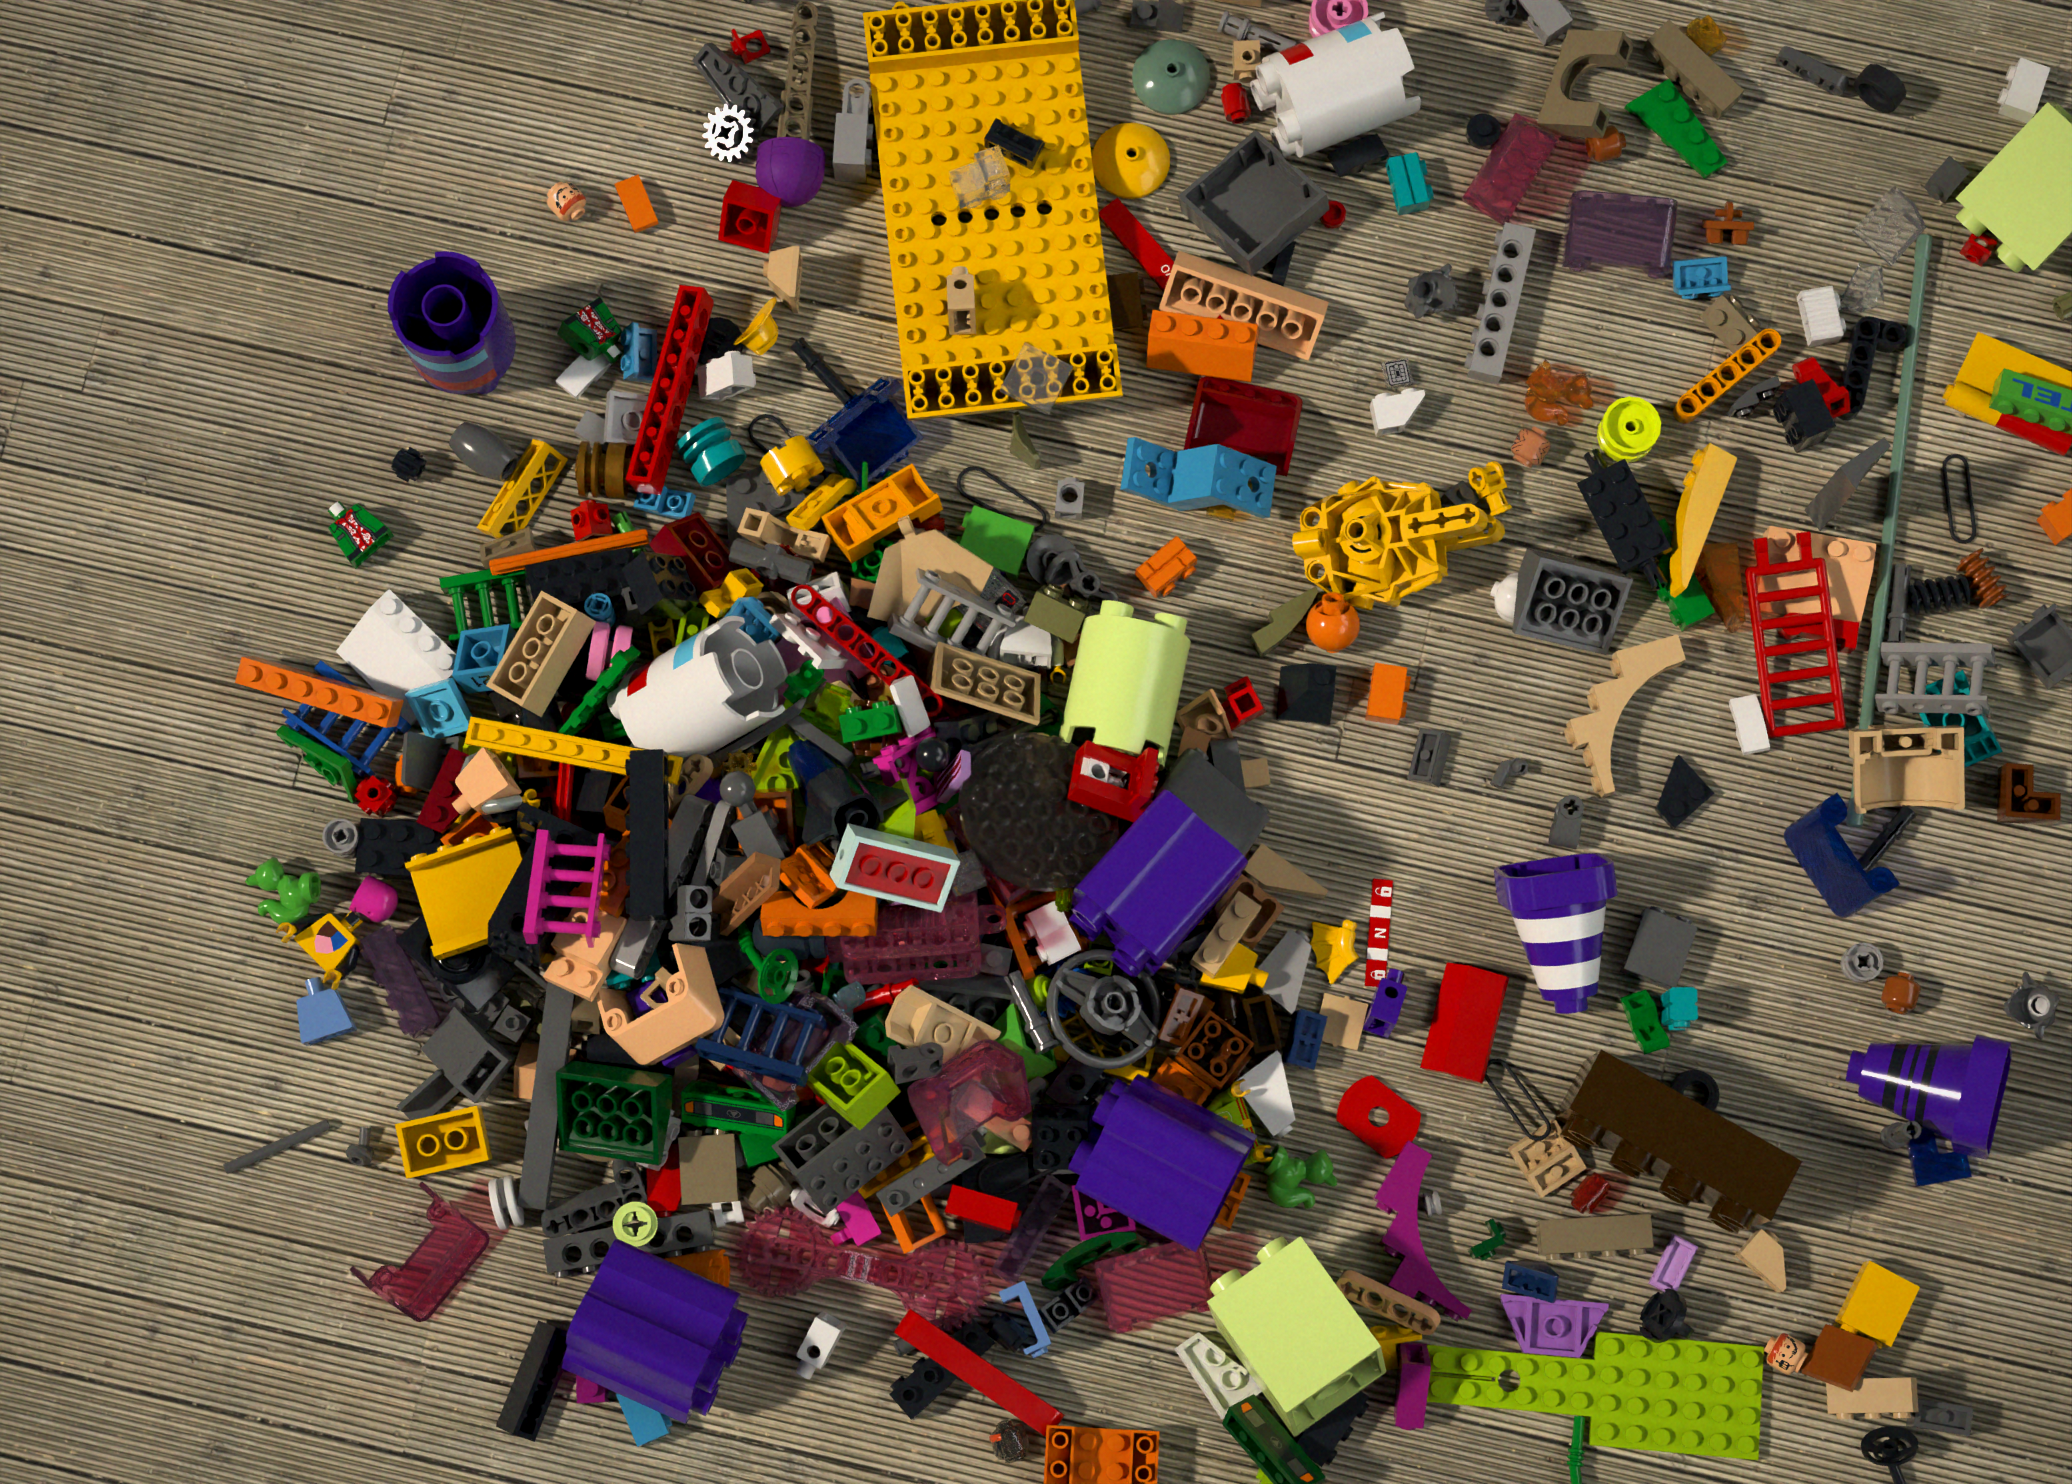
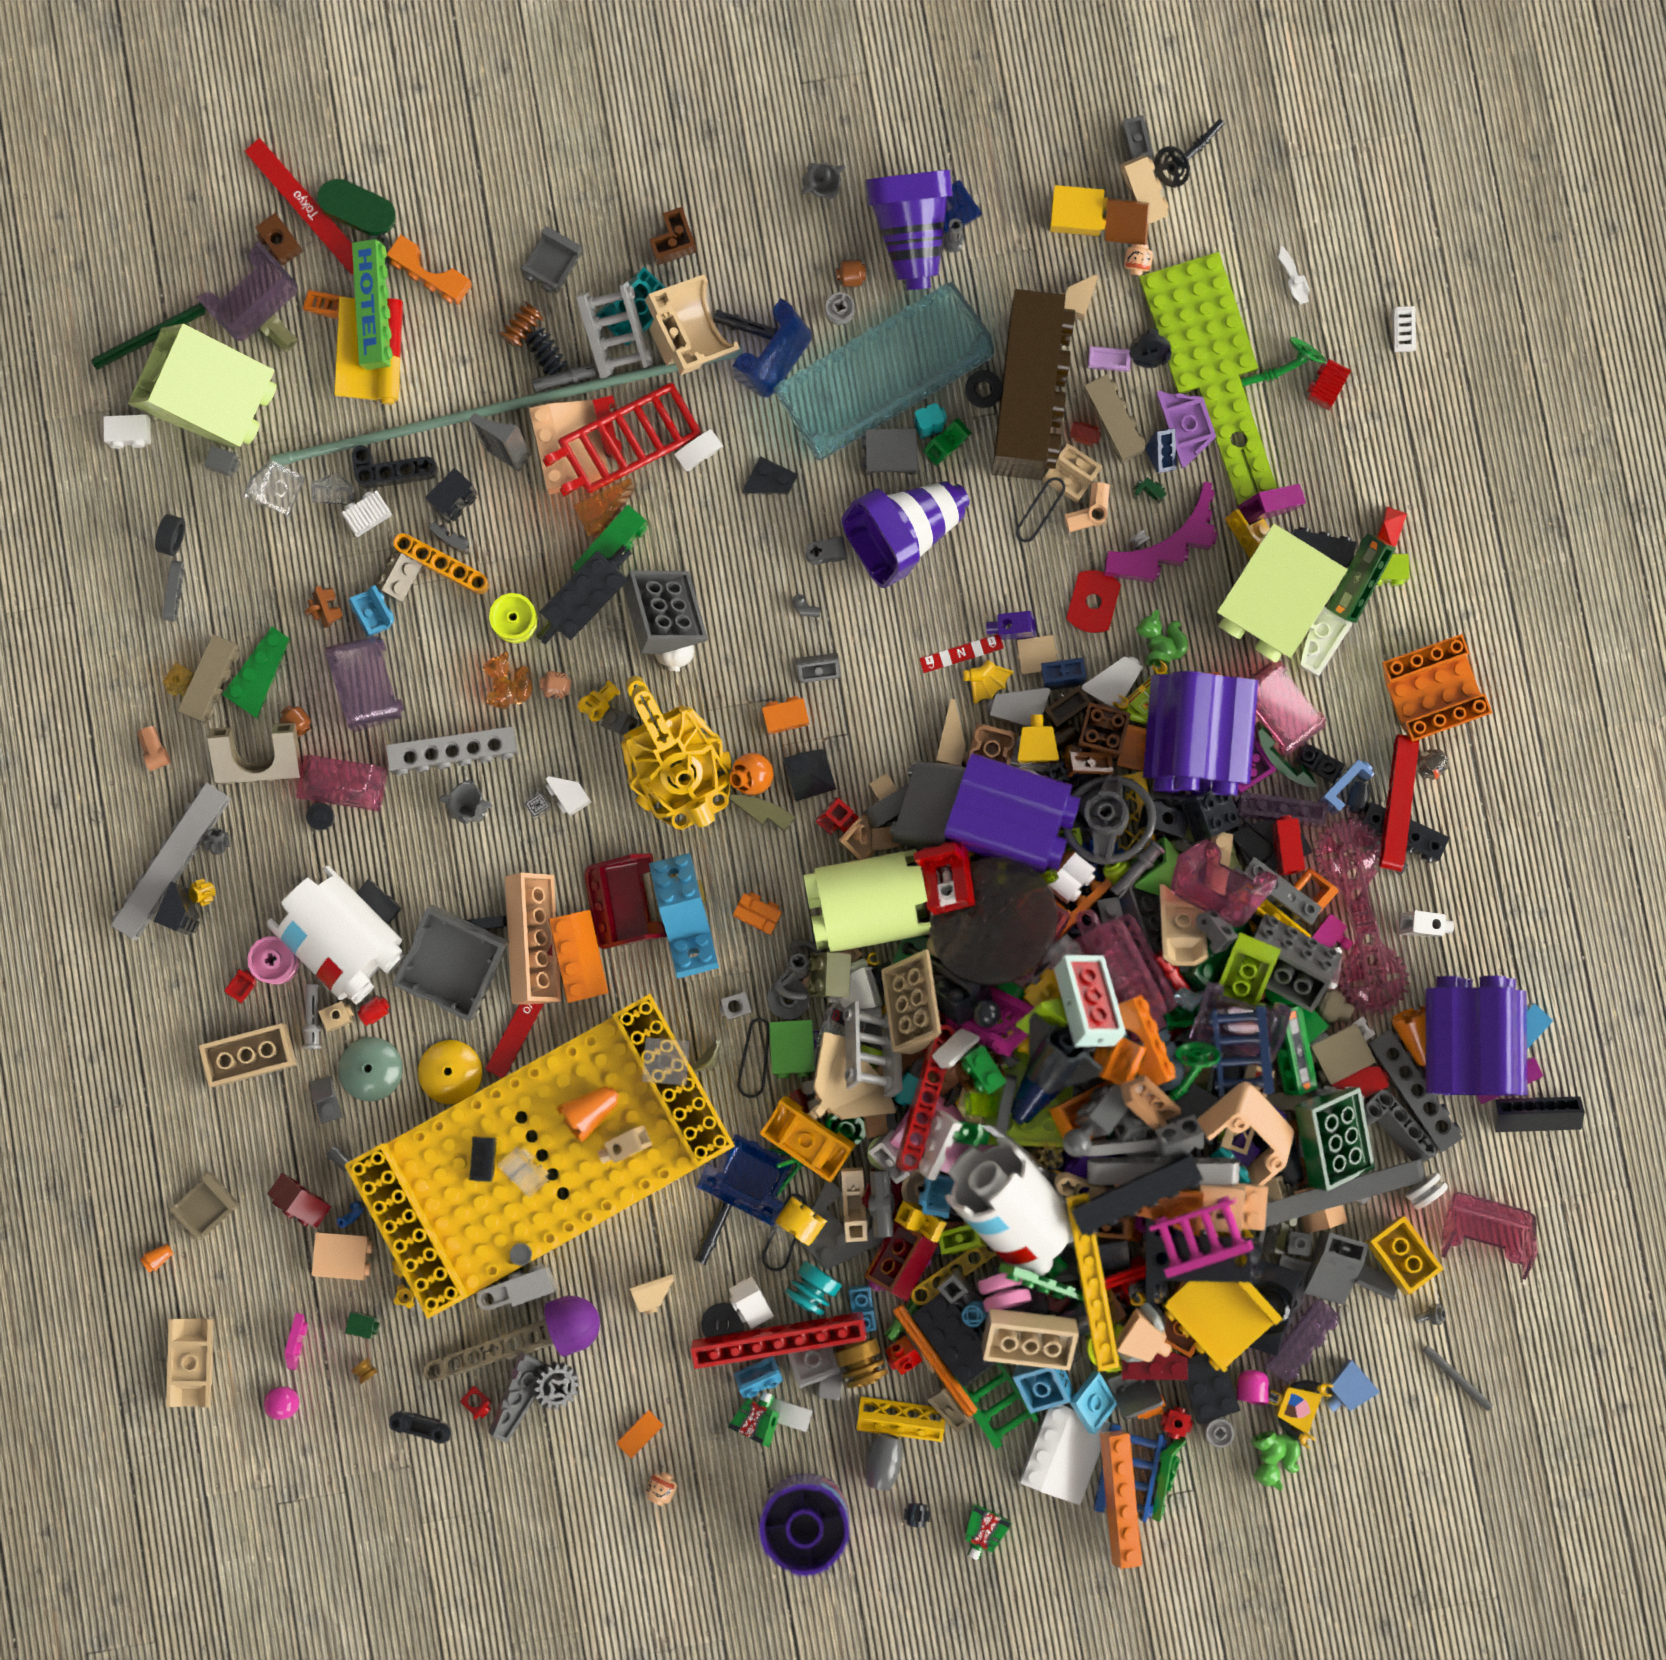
camera: 110 degrees left, 5 degrees up
yellowish green gear [613,1202,658,1247] -> none
black brick [622,551,700,619] -> none
red brick [718,180,782,254] -> none
yellow piece [734,297,778,356] -> none
yellow plate [786,473,856,532] -> none
lavender tile [937,750,971,804] -> none
dark brown brick [1106,272,1148,331] -> none
tan brick [1190,891,1262,979] -> none
red tile [1320,200,1346,229] -> none
light nougat beam [1336,1270,1441,1335] -> none
teal brick [1385,152,1434,216] -> none
red slope [1420,962,1509,1084] -> none
tan arch [1564,634,1686,799] -> none
yellow slope [1670,443,1737,598] -> none
red leg [1792,357,1850,419] -> none
black piece [1942,454,1976,544] -> none
red bracket [1959,233,1997,267] -> none
none -> dark grey piece [510,1243,532,1265]
none -> orange cone [556,1086,619,1143]
none -> clear light blue windscreen [773,281,995,460]
none -> light nougat piece [1064,482,1110,533]

